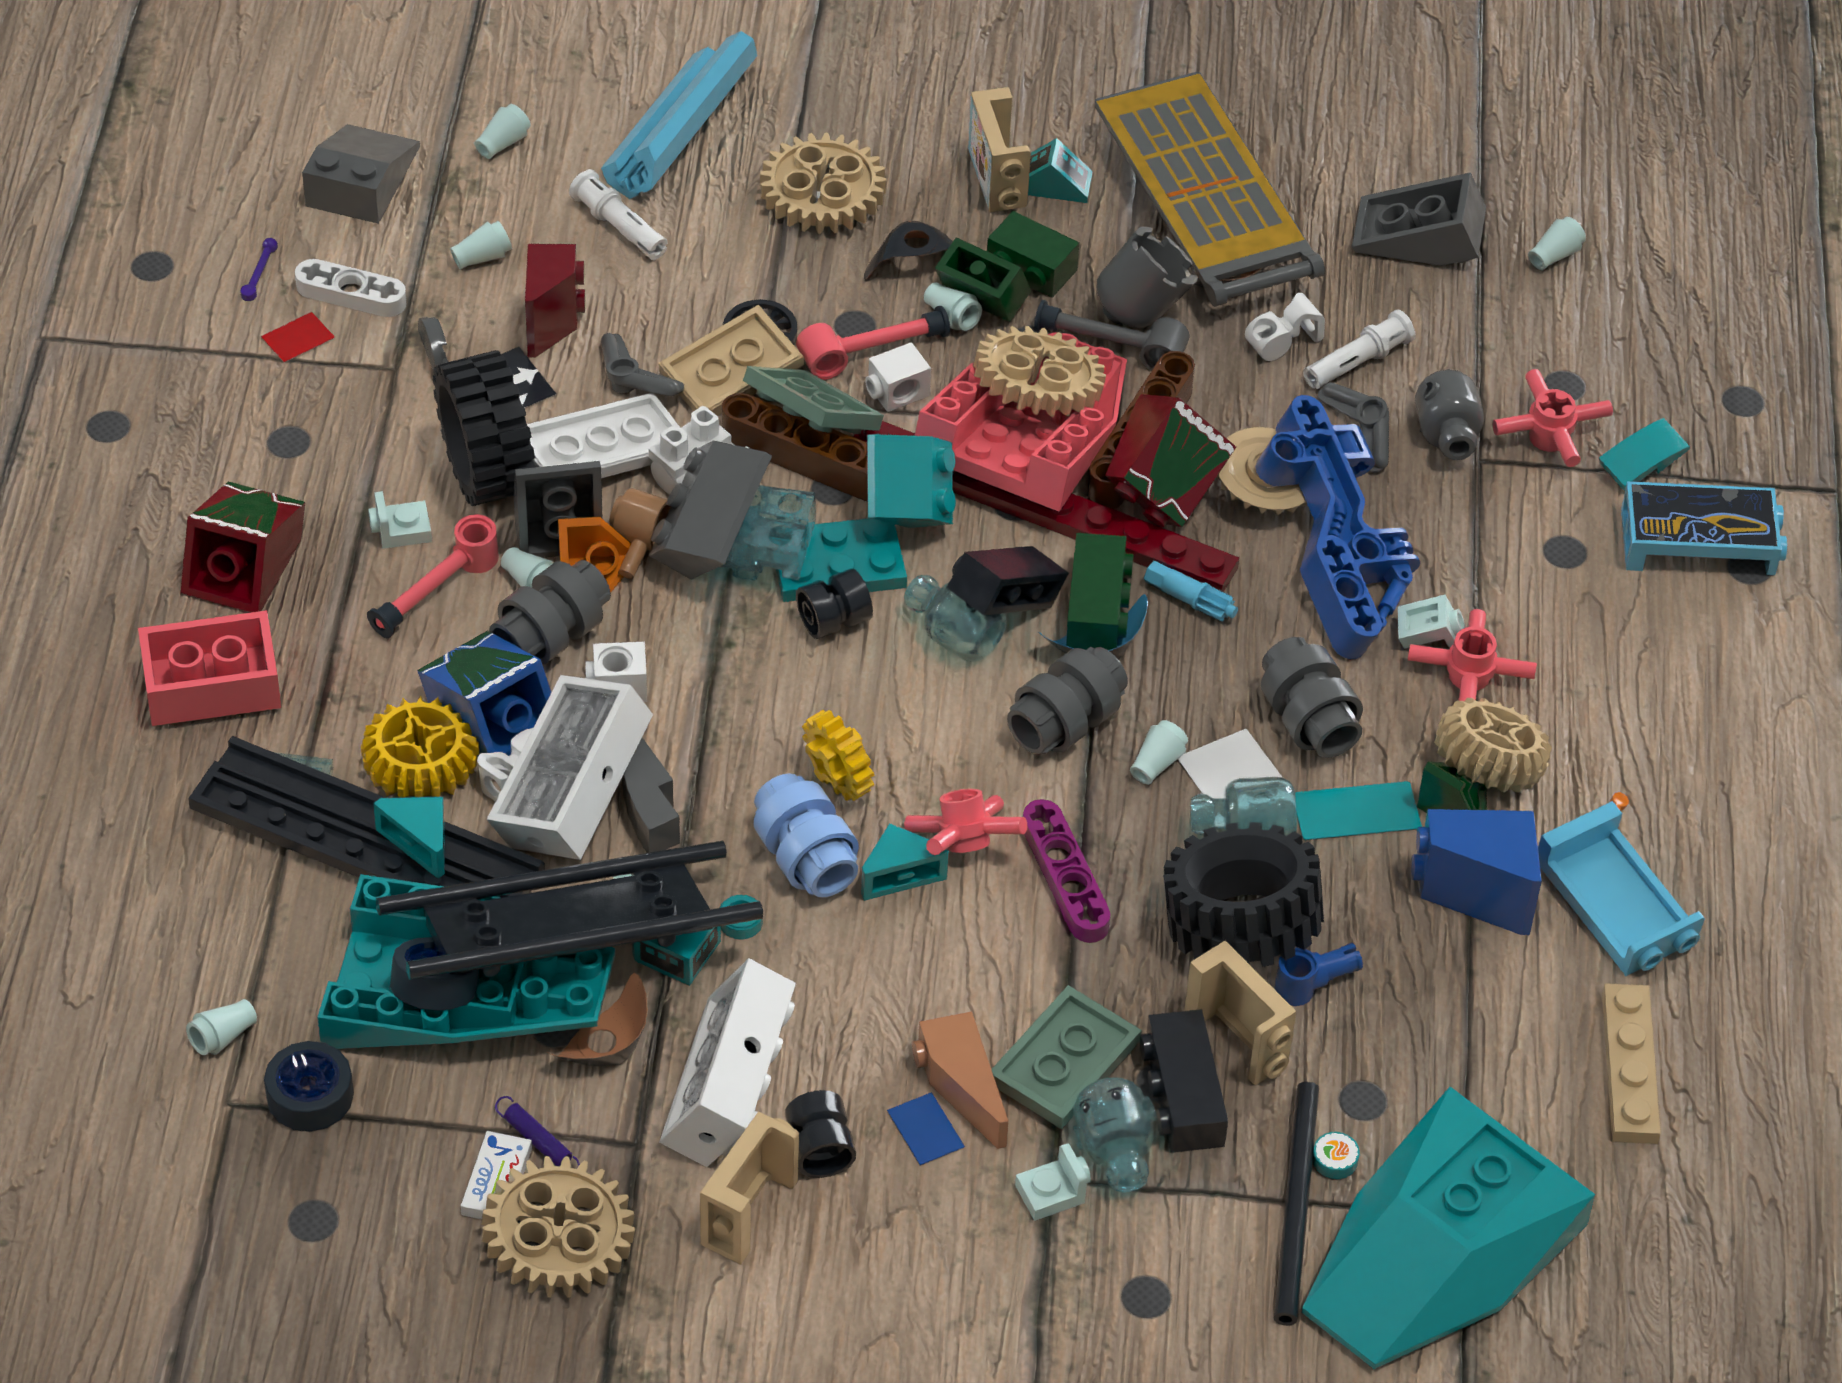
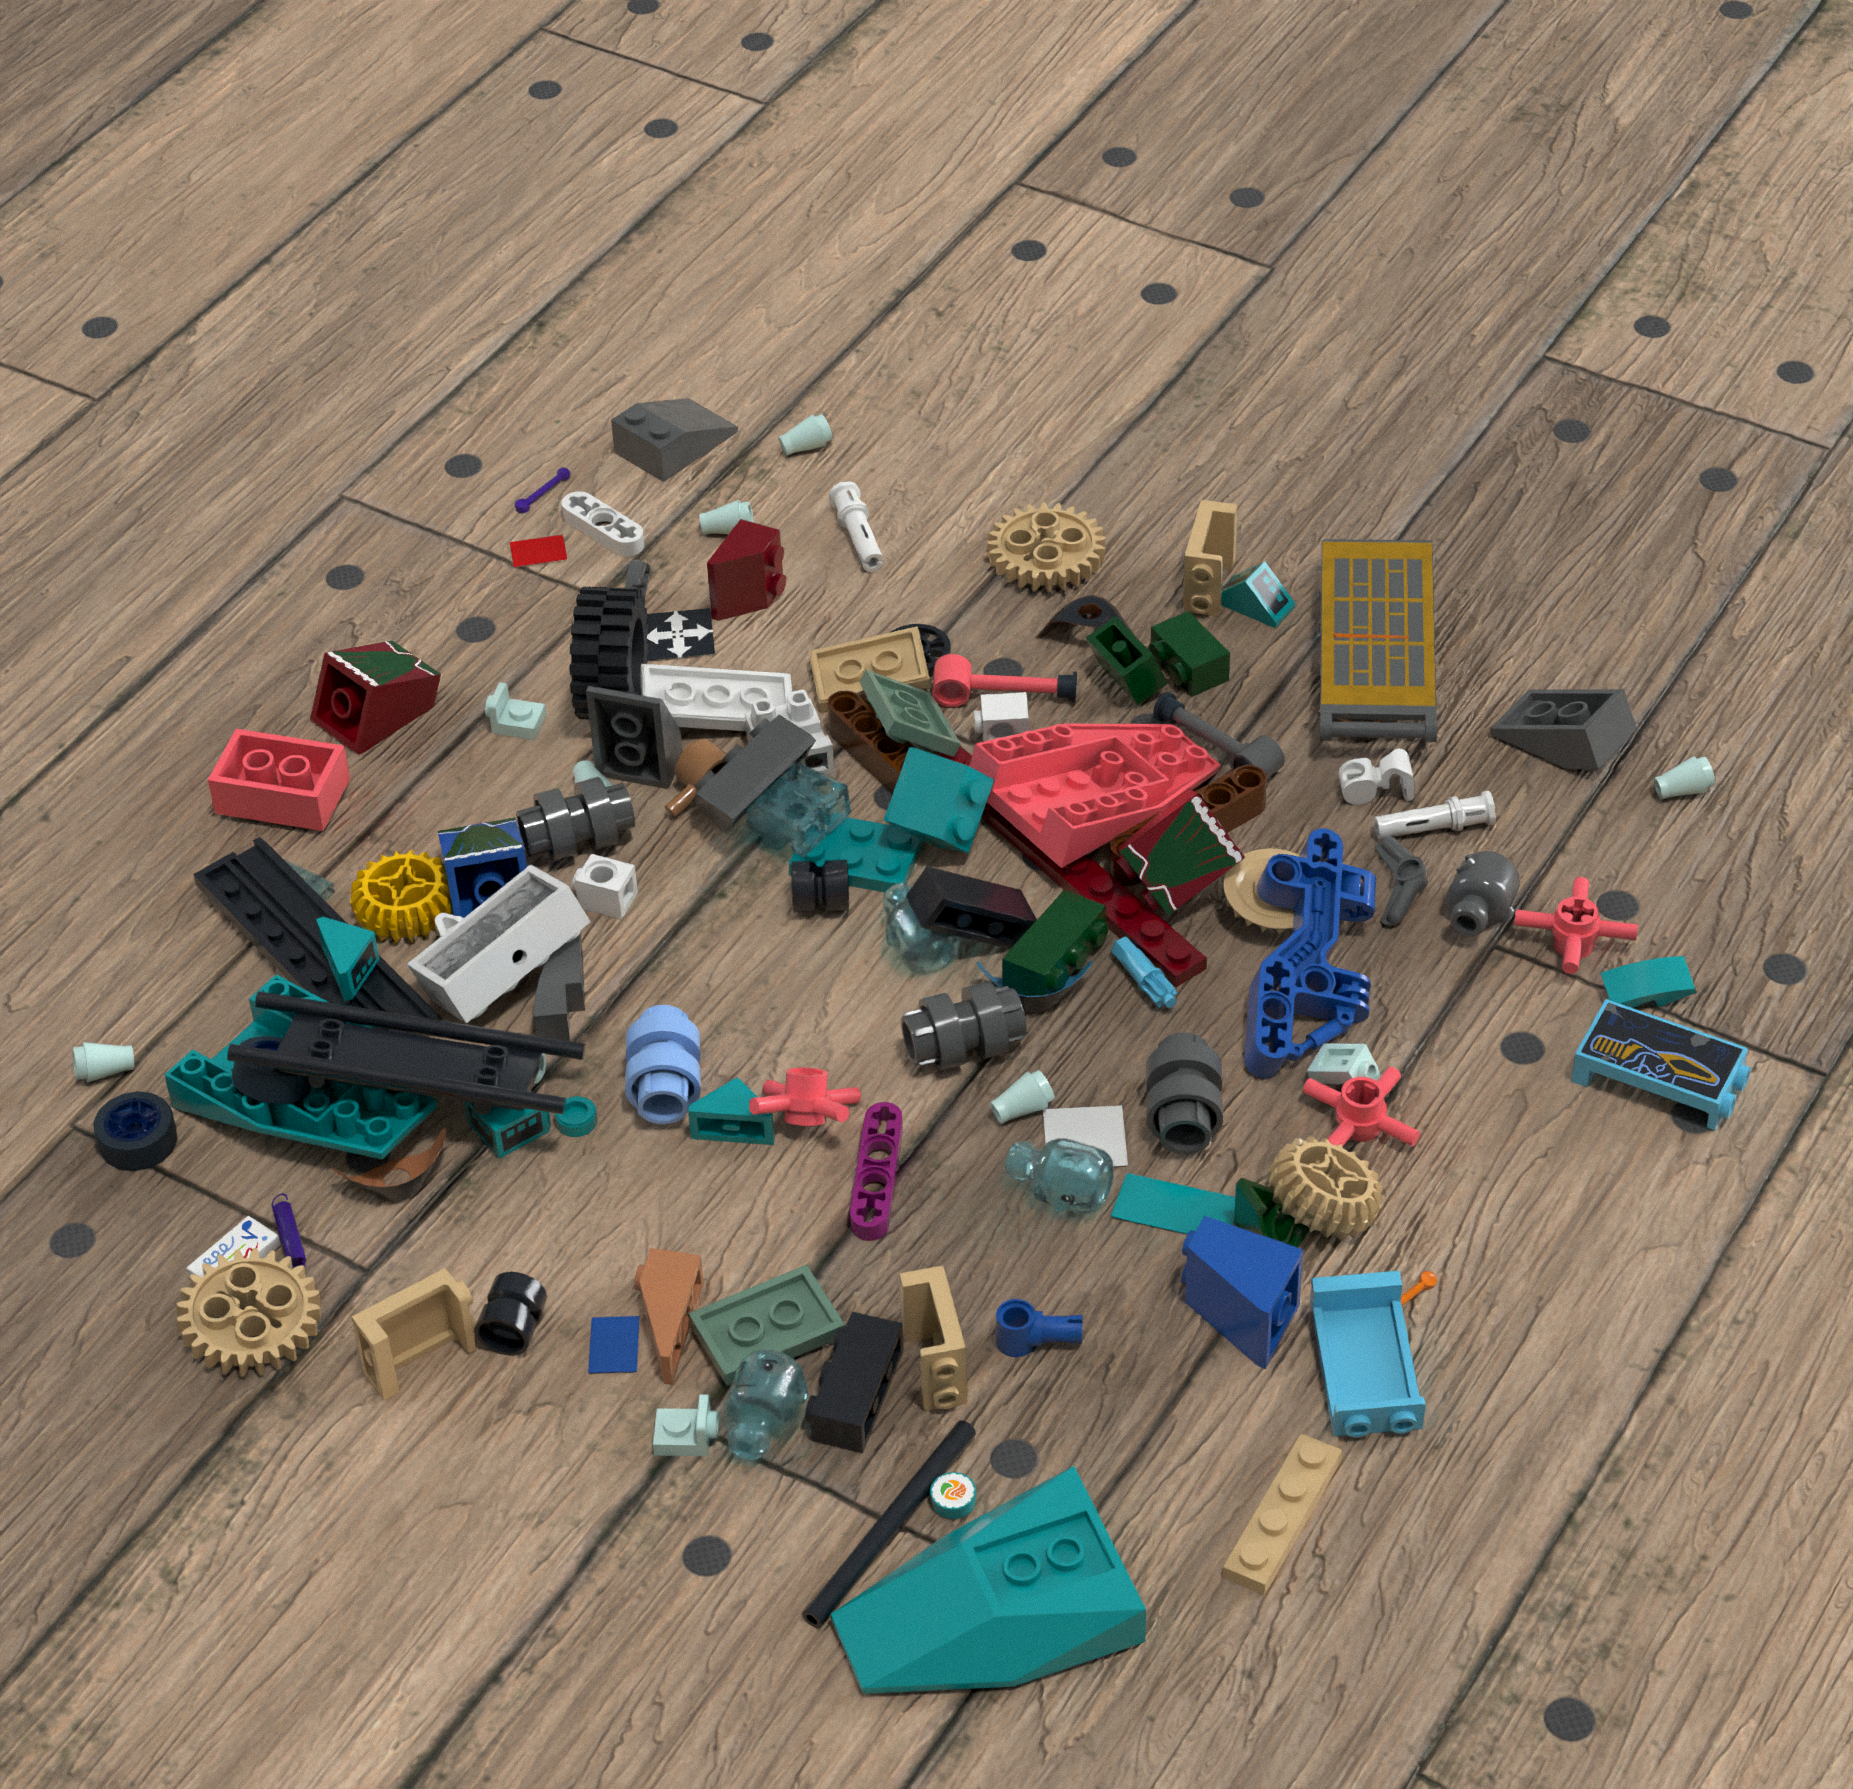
camera: 30 degrees right, 5 degrees down
coral piece [367,514,499,638] -> none
orange slope [558,517,631,592] -> none
medium azure piece [601,31,758,199] -> none
dark grey piece [601,333,684,397] -> none
white brick [659,958,796,1167] -> none
yellow gear [802,710,875,801] -> none
light aqua cone [924,282,982,331] -> none
tan gear [973,326,1106,417] -> none
dark grey cylinder [1096,227,1198,328] -> none
black tyre [1163,822,1324,967] -> none

